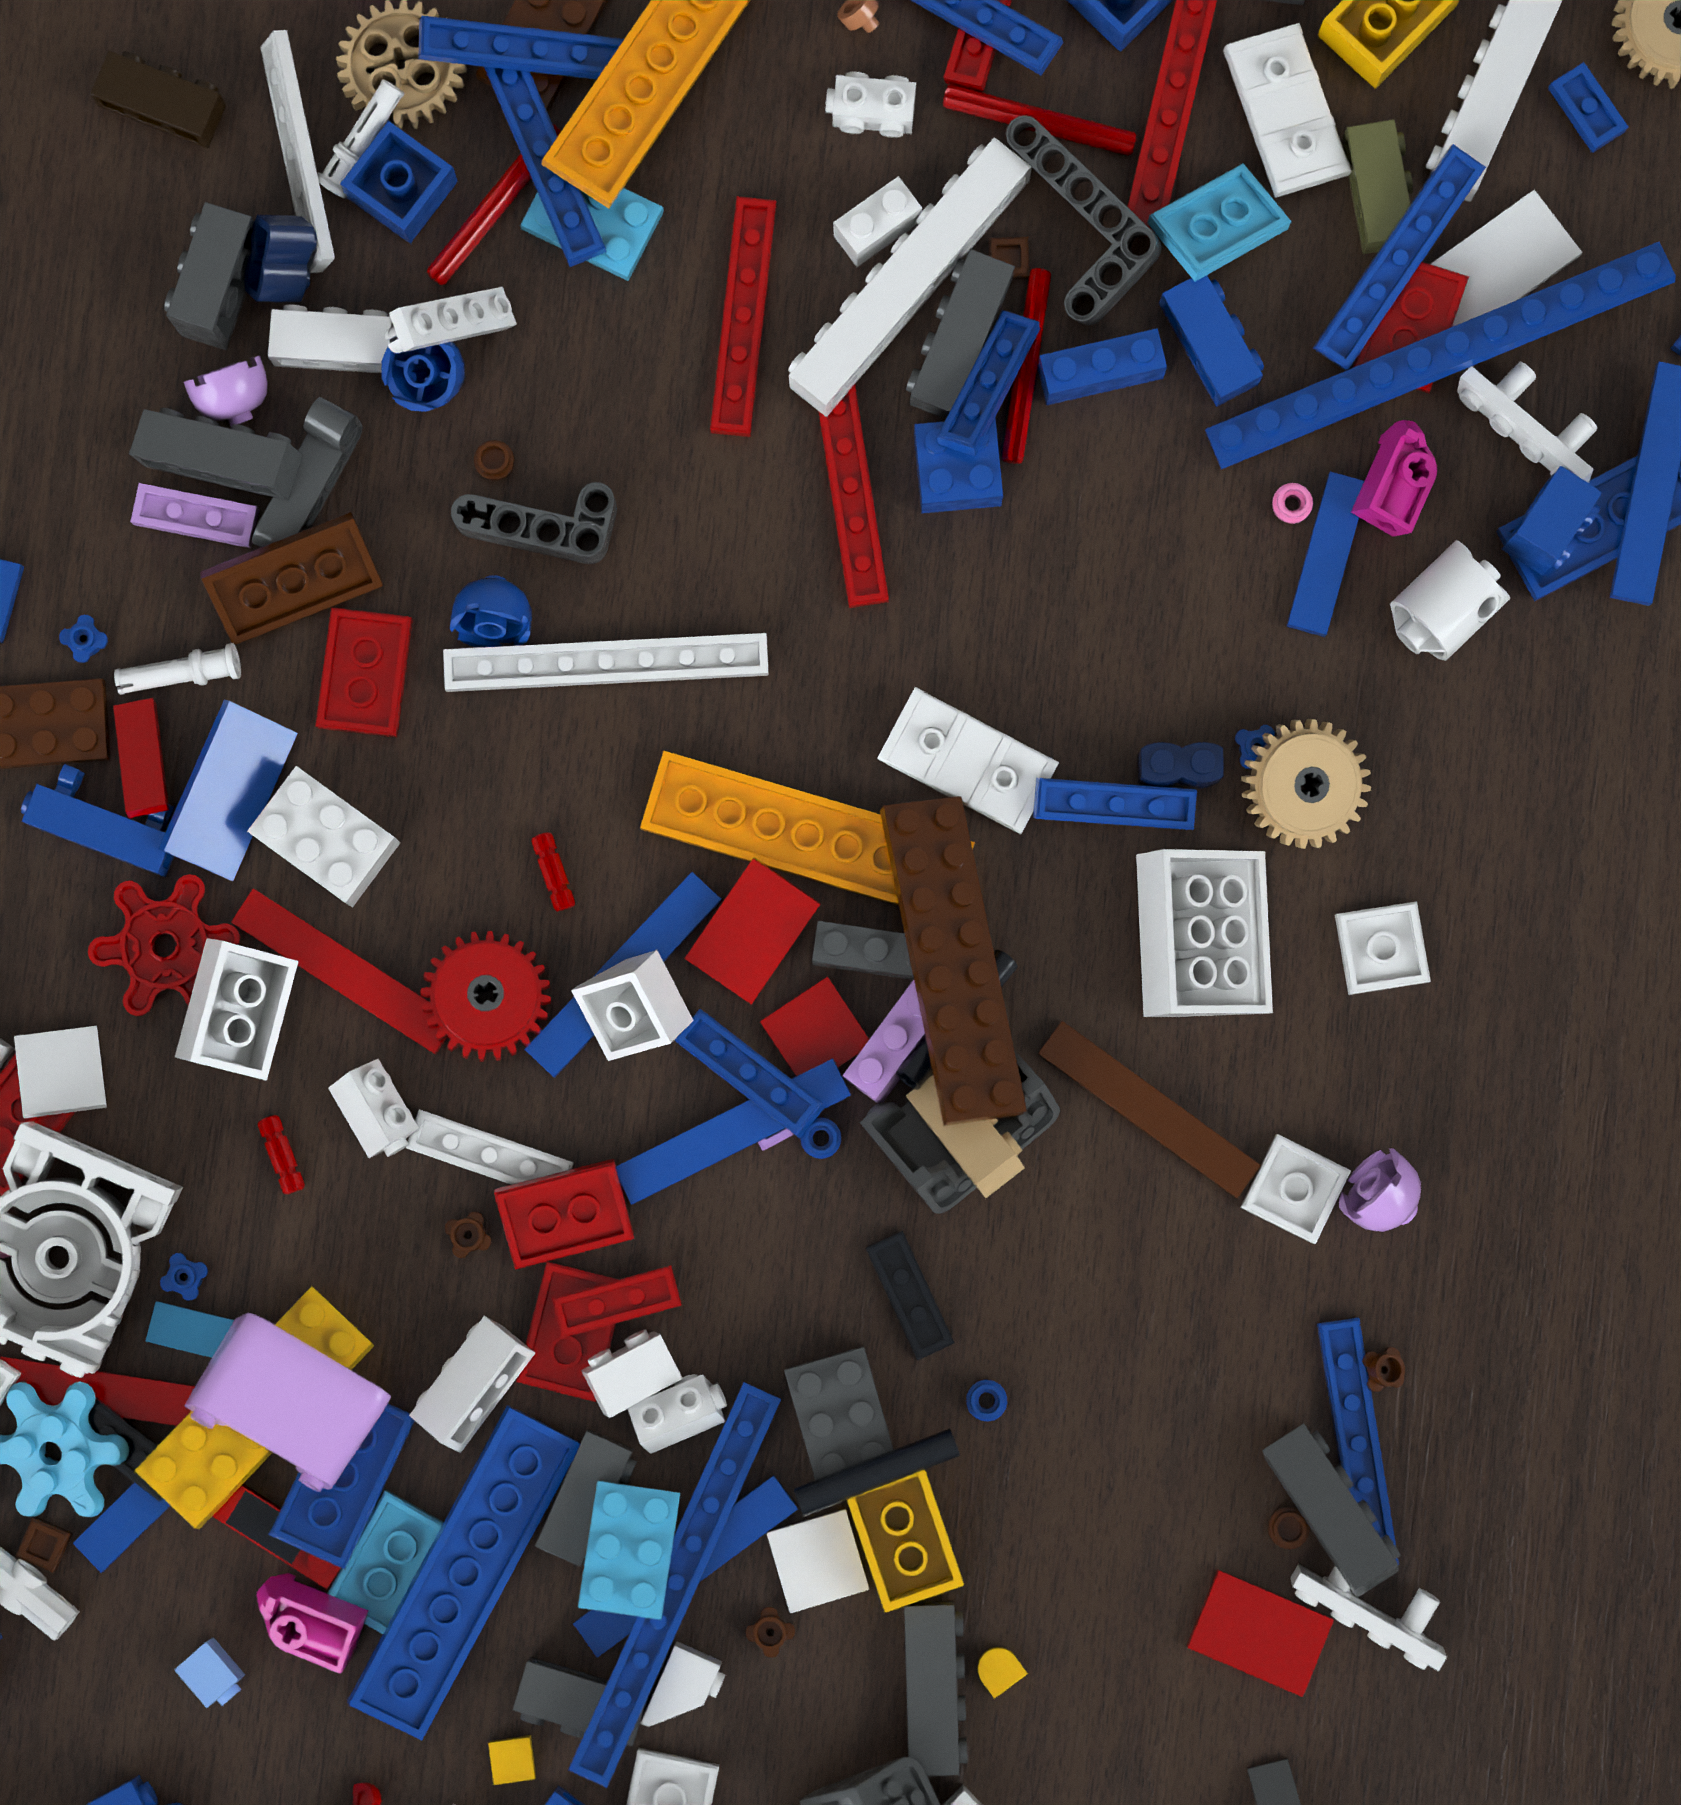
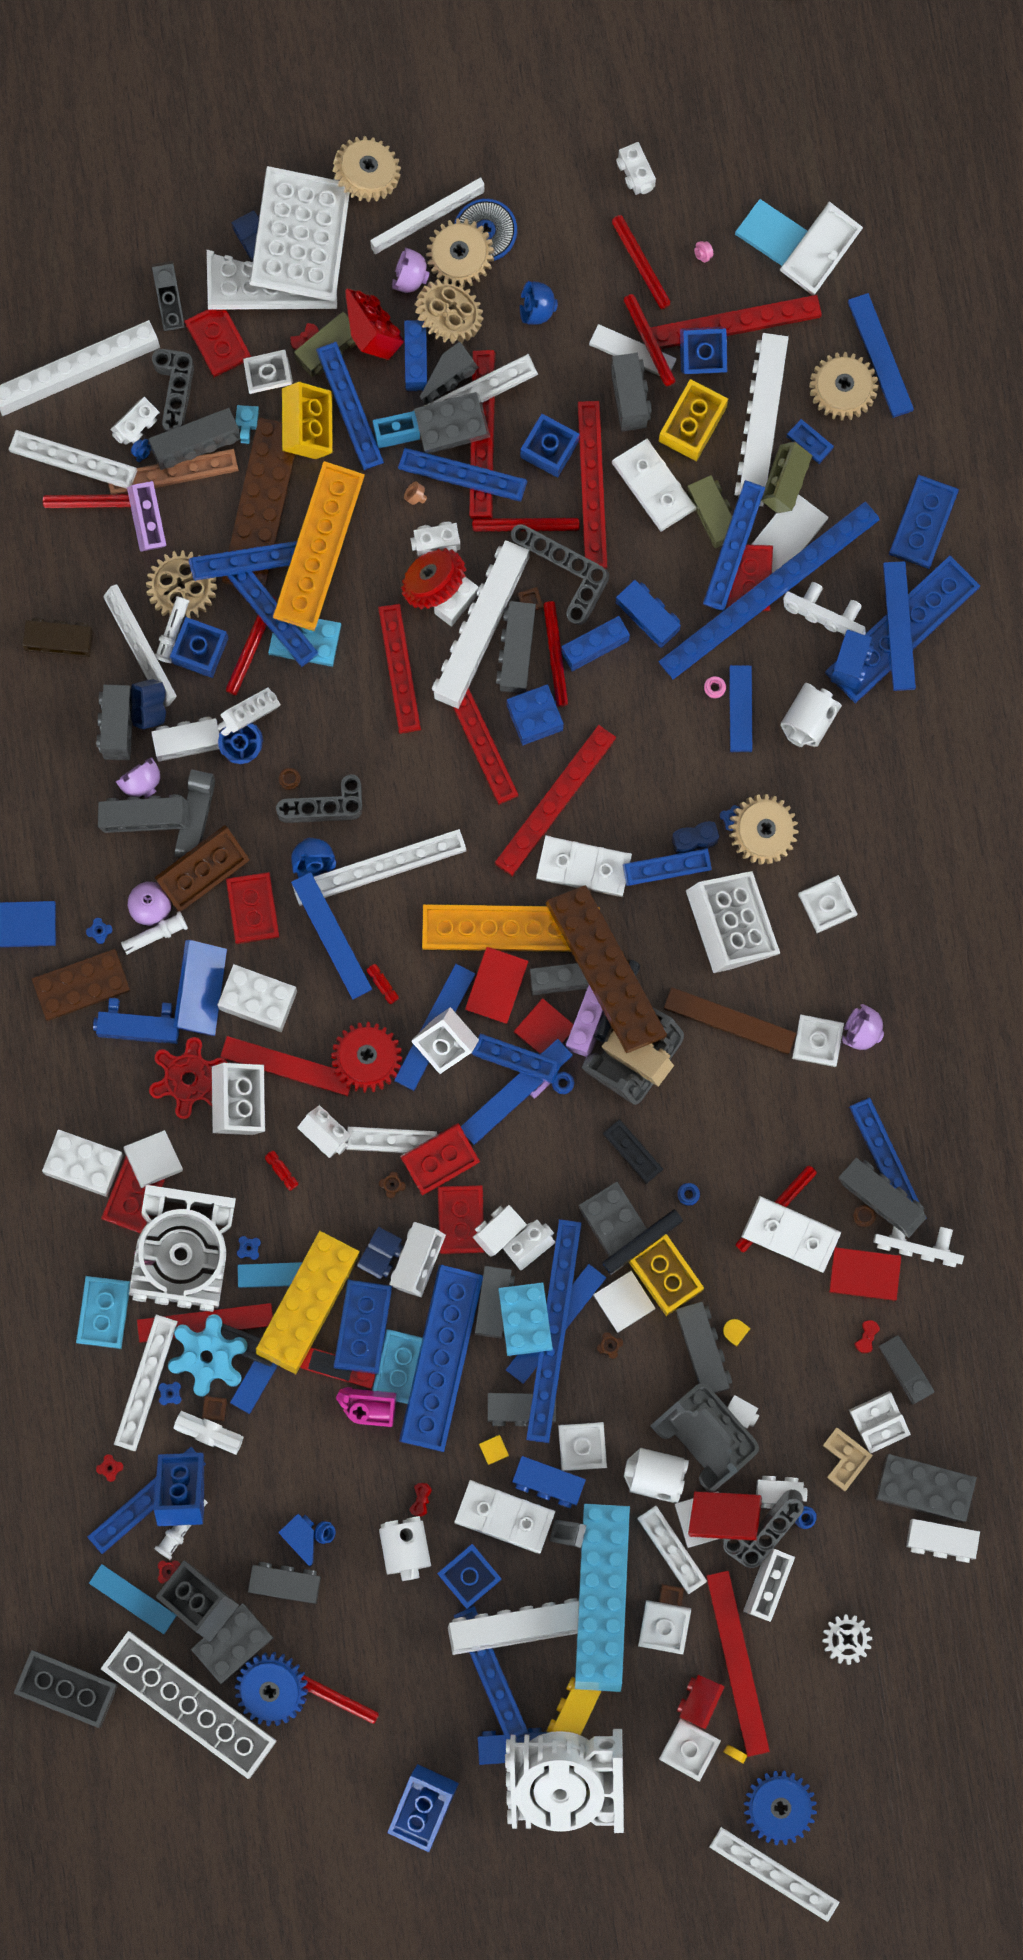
camera: 20 degrees left, 5 degrees down
red tile [113,698,169,818] -> none
lavender plate [130,483,260,548] -> none
light blue brick [175,1637,245,1708] -> none
lavender windscreen [184,1313,391,1492] -> none
red tile [552,1265,682,1338] -> none
white slope [641,1641,725,1727] -> none
blue tile [937,310,1040,456] -> none
medium azure tile [1147,163,1291,282] -> none
dark pink piece [1351,420,1437,537] -> none
reddish brown plate [1363,1347,1405,1392] -> none
none -> lavender cylinder [127,882,172,927]
none -> blue tile [291,872,372,1000]
none -> dark blue brick [357,1227,404,1280]
none -> red gear [401,548,466,609]
none -> red plate [495,725,616,877]
none -> red axle [735,1166,817,1252]
none -> white container [741,1196,841,1273]
none -> olive brick [761,442,812,514]
none -> red piece [855,1320,880,1353]

